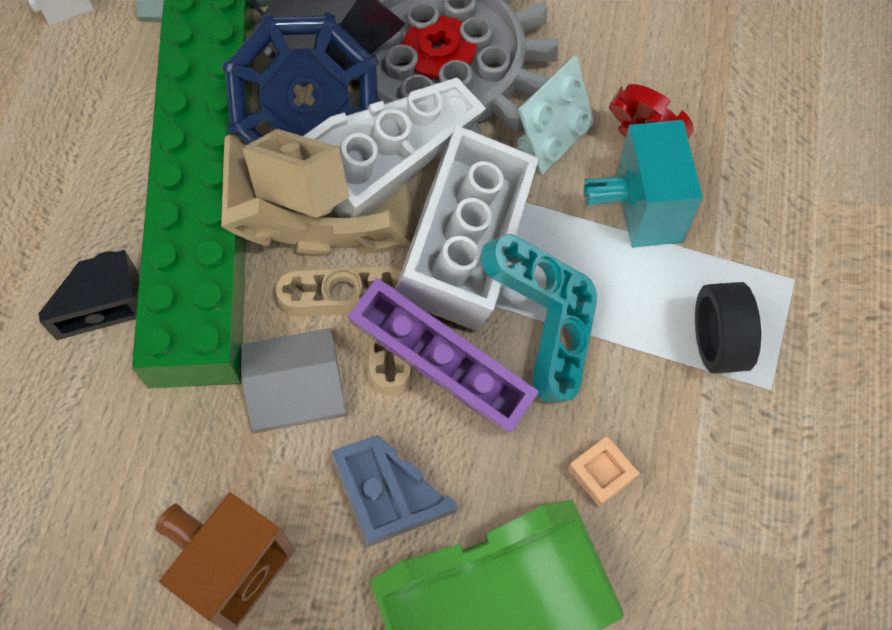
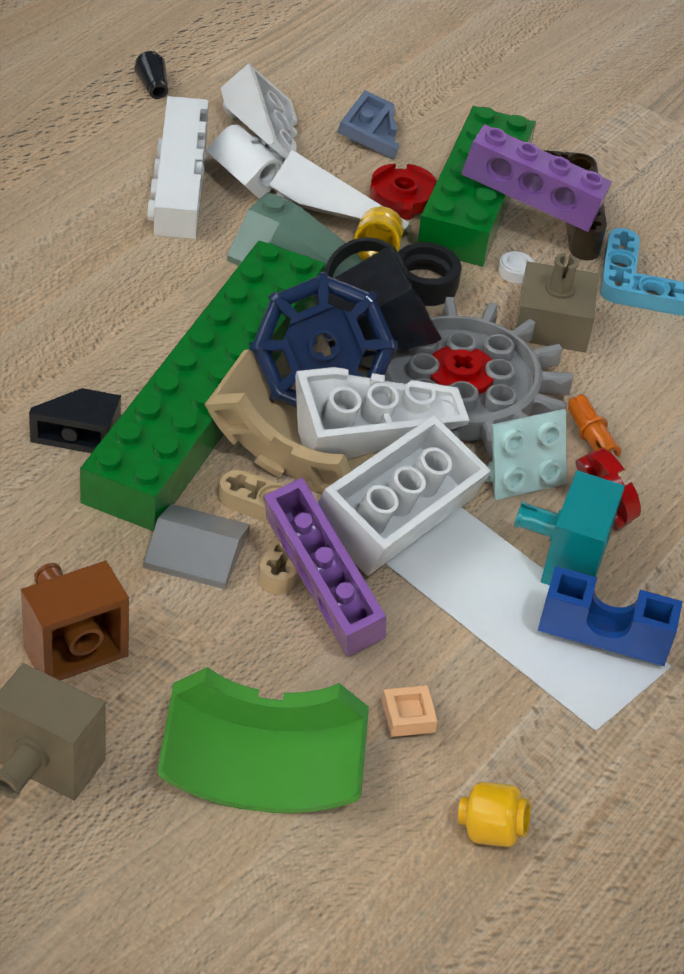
camera: 20 degrees right, 20 degrees down
tan brick [242,129,350,218] -> none
sand blue wing [331,435,458,547] -> none
teal beam [481,234,597,404] -> none
black tyre [695,282,762,373] -> none
none -> yellow head [458,782,531,847]
none -> blue arch [537,566,683,666]
none -> orange axle [568,394,622,457]

